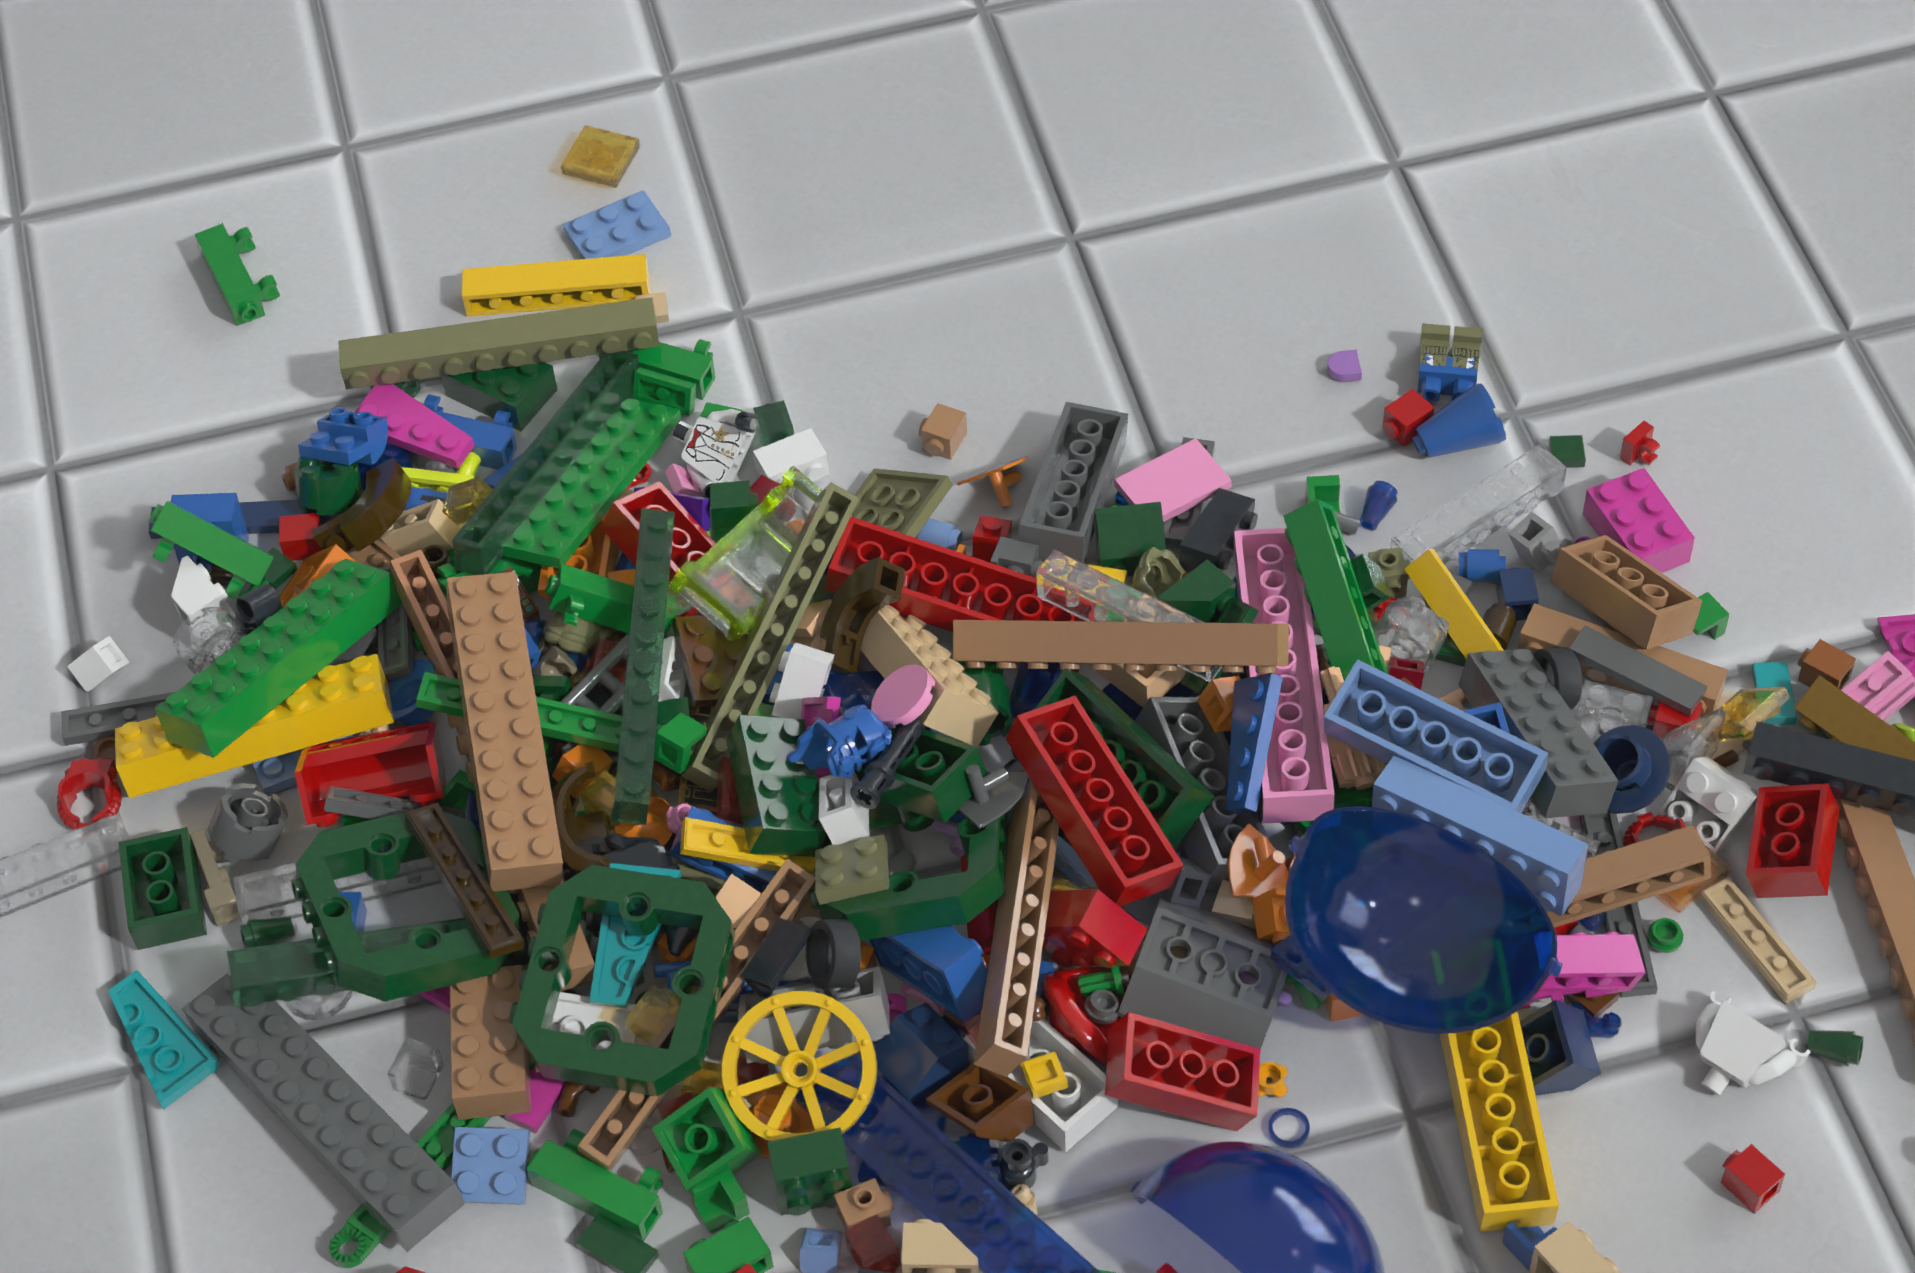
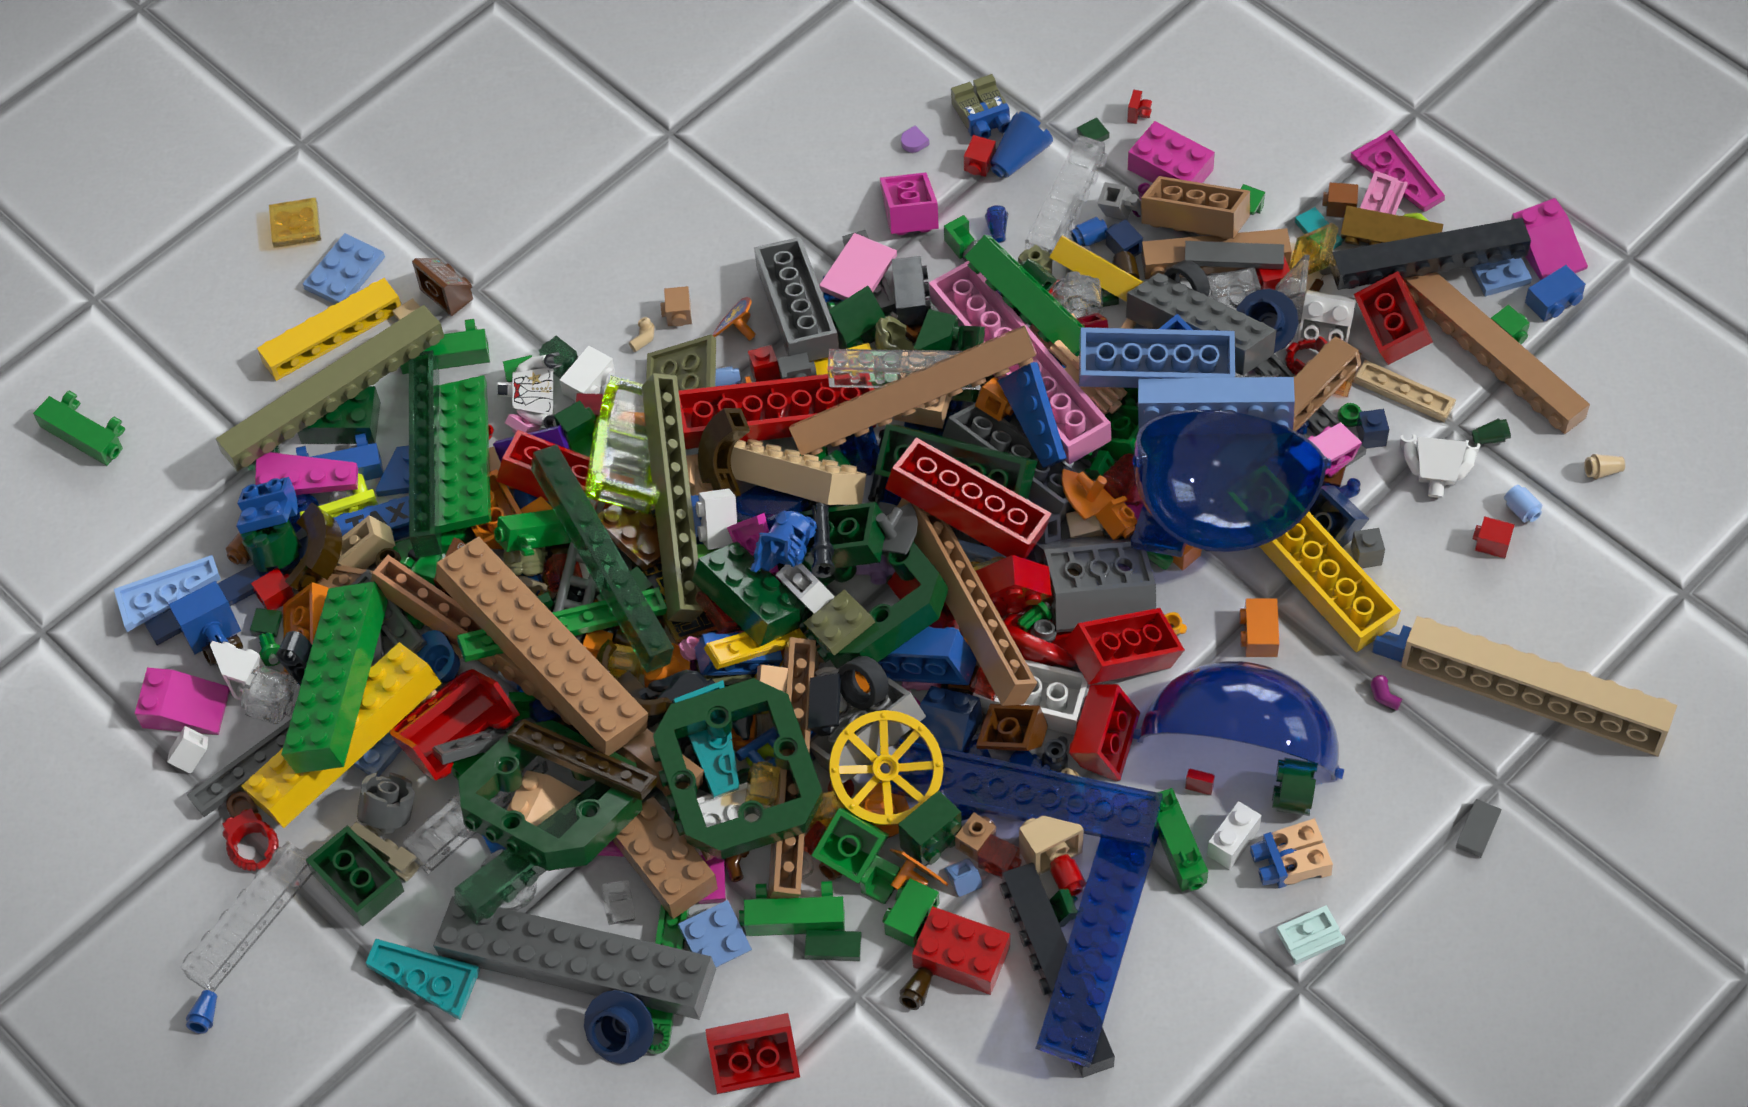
camera: 30 degrees left, 5 degrees up
green brick [149,501,274,600] -> none
dark green cone [240,917,294,954] -> none
clear yellow brick [442,477,500,530] -> none
green plate [632,367,696,416] -> none
green panel [652,713,707,774] -> none
bright pink tile [871,664,935,728] -> none
yellow tile [1020,1051,1068,1099] -> none
clear blue piece [1268,1108,1310,1148] -> none
none -> light blue wing [114,555,221,632]
none -> dark pink slope [134,667,230,735]
none -> reddish brown slope [412,258,473,316]
none -> light nougat slope [507,771,583,838]
none -> dark blue helmet [584,990,654,1064]
none -> tan arm [629,317,655,352]
none -> dark pink slope [880,172,939,235]
none -> orange shield [890,848,948,890]
none -> red slope [1069,684,1140,781]
none -> orange brick [1239,598,1279,657]
none -> dark grey brick [1351,528,1385,568]
none -> dark blue brick [1356,409,1390,449]
none -> light blue brick [1504,485,1543,523]

